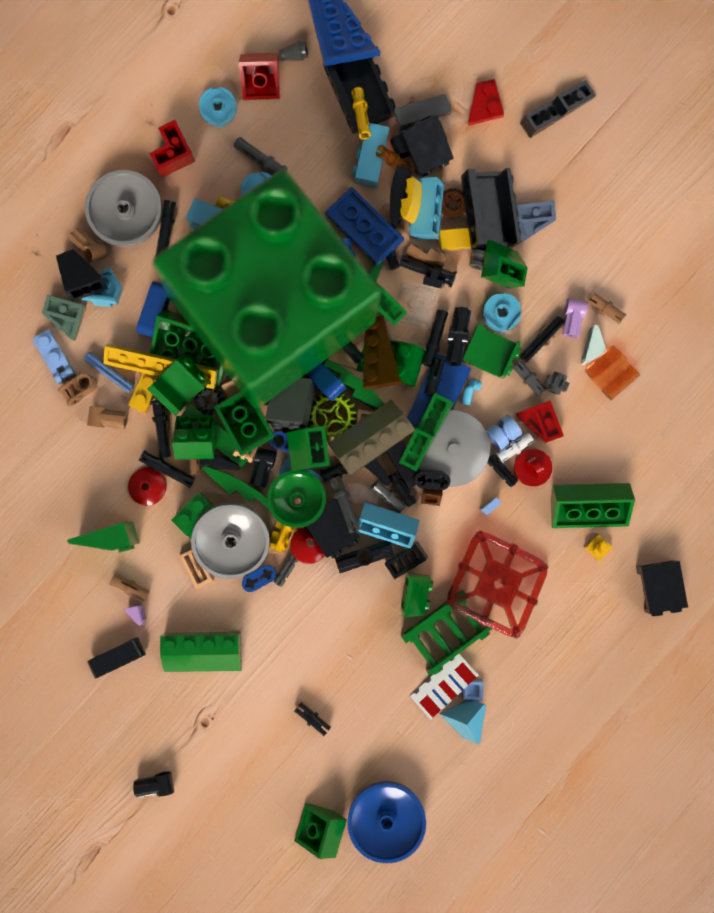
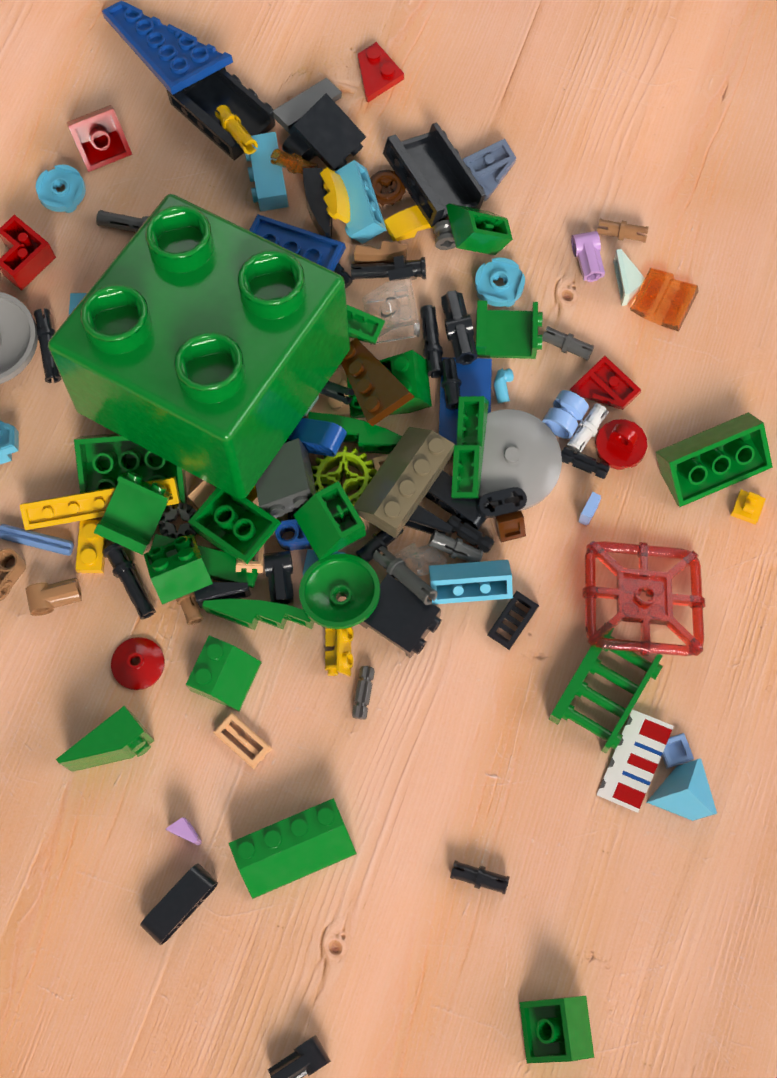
camera: 20 degrees left, 15 degrees down
medium nougat pin [109,573,150,602] -> none
blue beam [136,281,170,338] -> none
black pin [139,450,196,488] -> none
light grey dish [191,503,269,579] -> none
blue beam [242,565,277,592] -> none
dark grey cone [279,41,308,61] -> none
red dish [290,527,325,564] -> none
black piece [335,541,395,573] -> none
blue dish [348,781,426,864] -> none
green slope [400,572,433,617] -> none
black slope [520,80,596,138] -> none
black axle [520,316,565,362] -> none
dark grey gear [544,372,570,395] -> none

